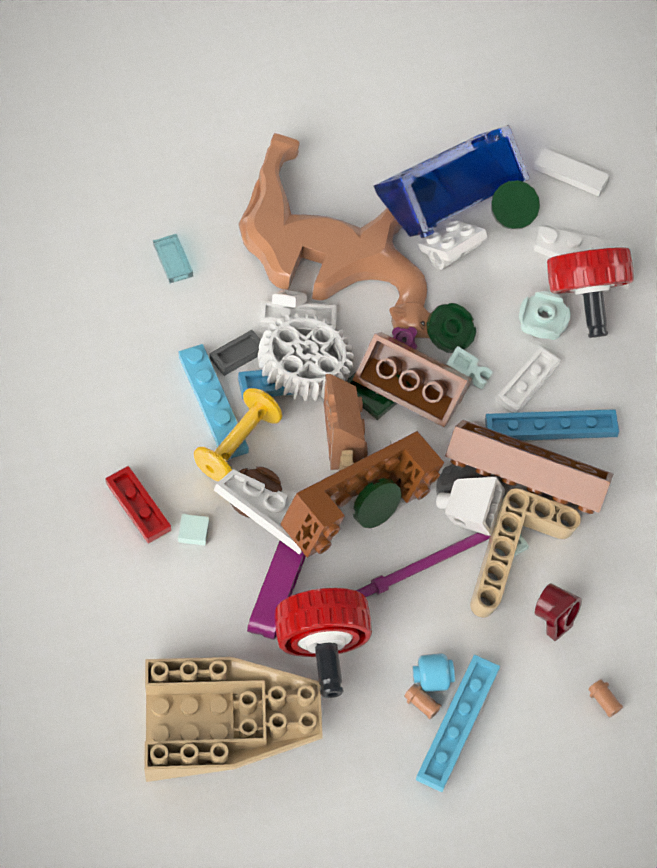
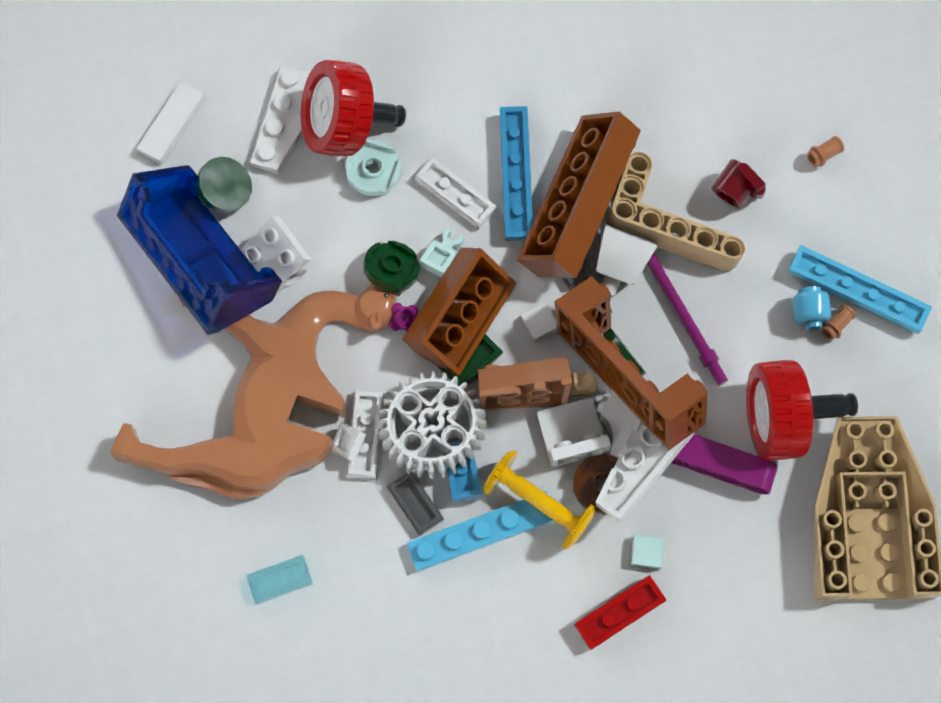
camera: 85 degrees left, 15 degrees up
none -> white bracket [537,398,611,468]

